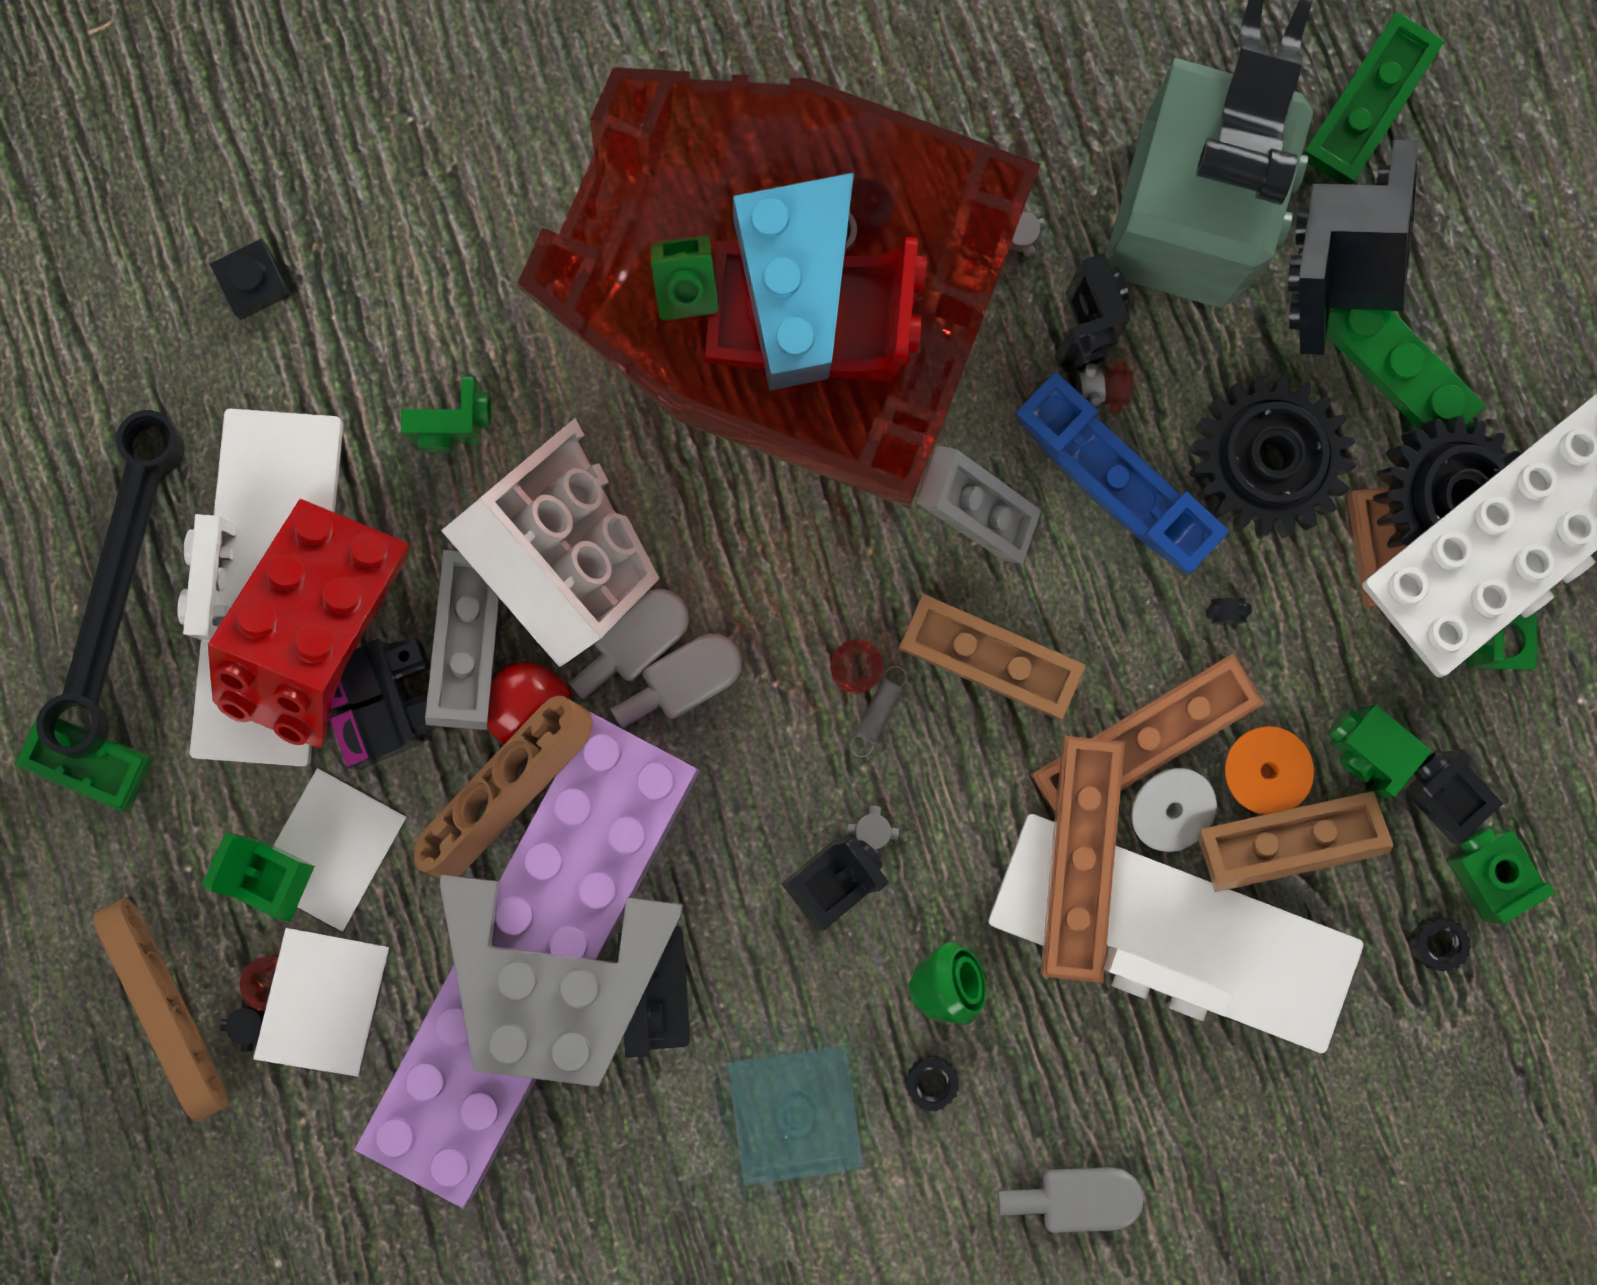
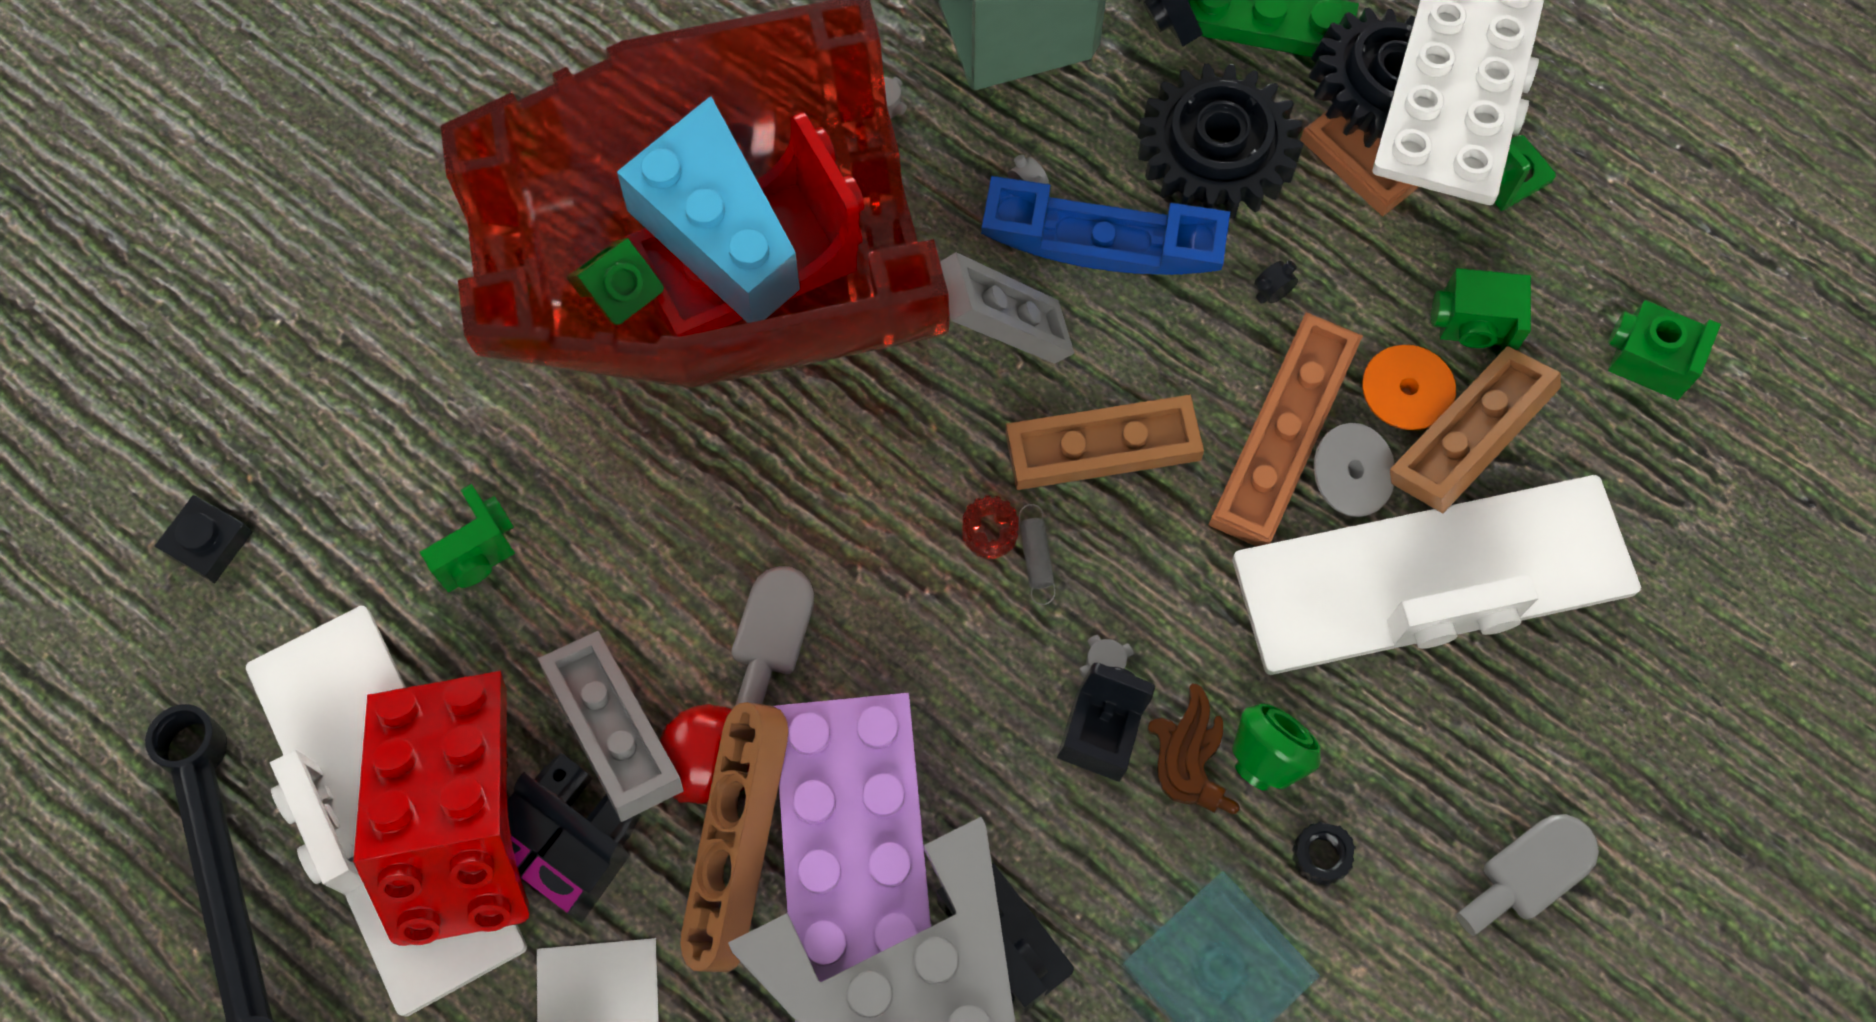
camera: 30 degrees left, 15 degrees down
white wedge [441,418,660,667] -> none
light grey piece [611,633,742,729] -> none
nougat tile [1040,736,1125,983] -> none
black bracket [1054,252,1131,370] -> none
clear red piece [1104,361,1133,413] -> none
black bracket [1404,749,1503,844] -> none
black axle [1409,917,1471,972] -> none
none -> reddish brown piece [1148,683,1240,814]

